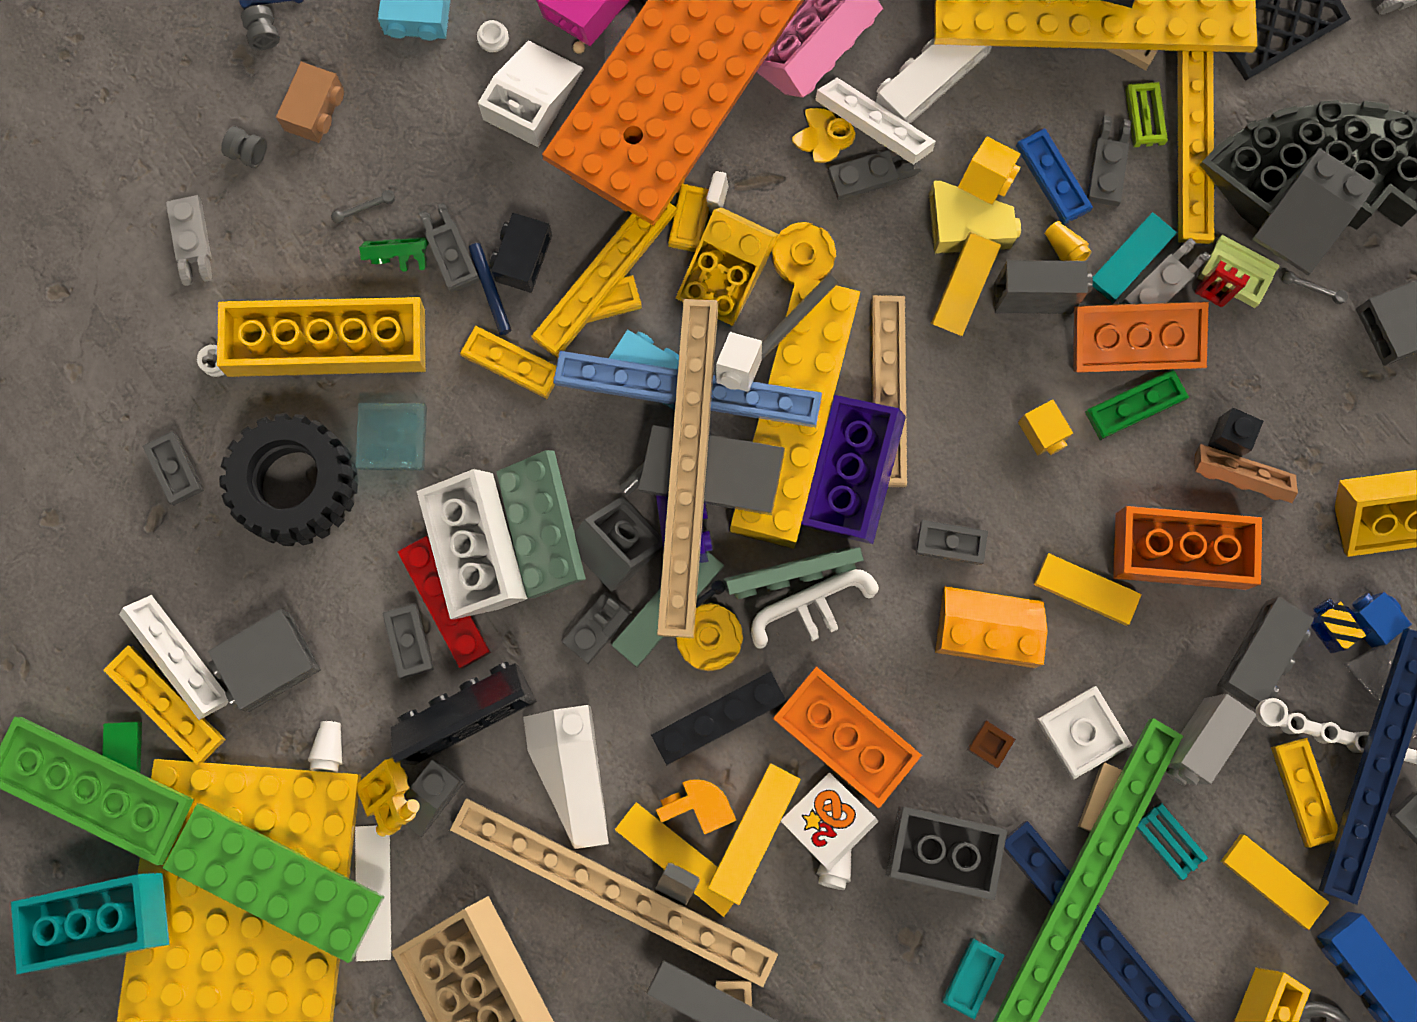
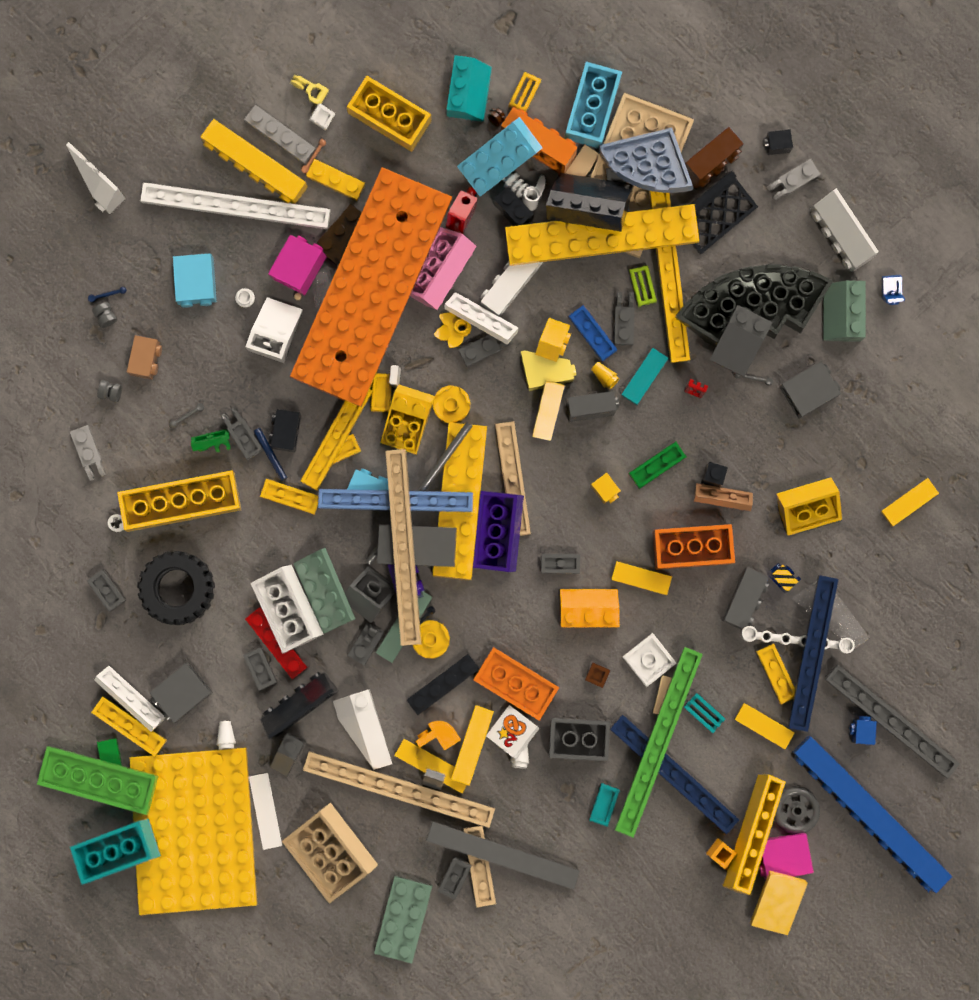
camera: 10 degrees left, 5 degrees up
bright green plate [163,804,385,963] -> none
clear light blue plate [356,403,427,470] -> none
yellow plate [357,758,420,837] -> none
white brick [716,332,762,392] -> none
sand green plate [723,546,864,599] -> none
white piece [751,569,879,649] -> none
orange plate [1073,302,1209,372] -> none
light grey hinge [1123,238,1211,304] -> none
light grey brick [1167,694,1257,786] -> none
yellowish green plate [1197,235,1280,308] -> none
blue brick [1350,592,1412,648] -> none

